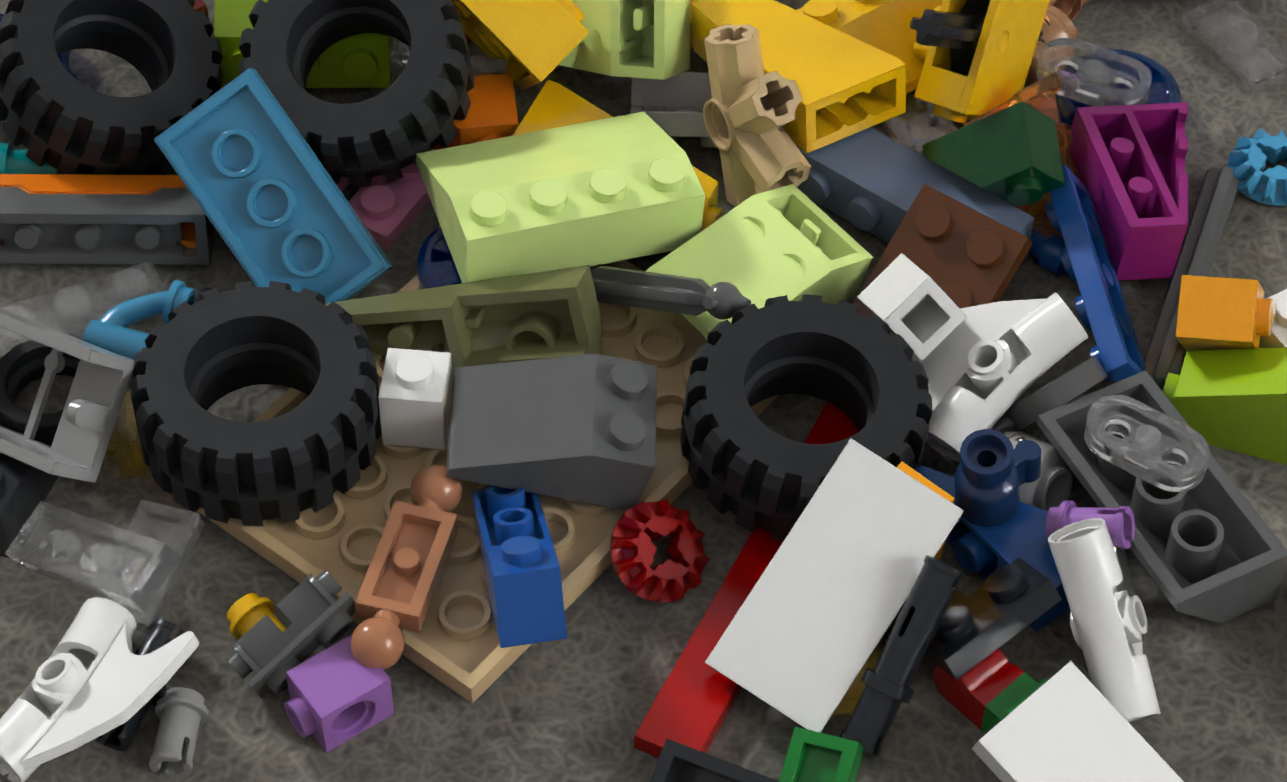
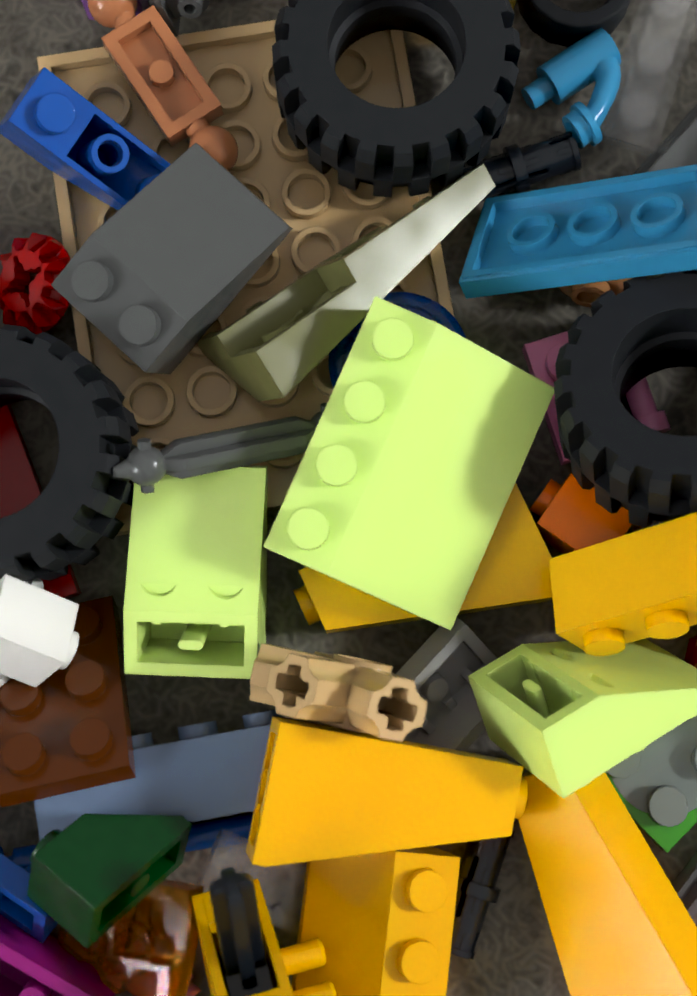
camera: 135 degrees right, 30 degrees up
white brick [378,348,453,450] -> none

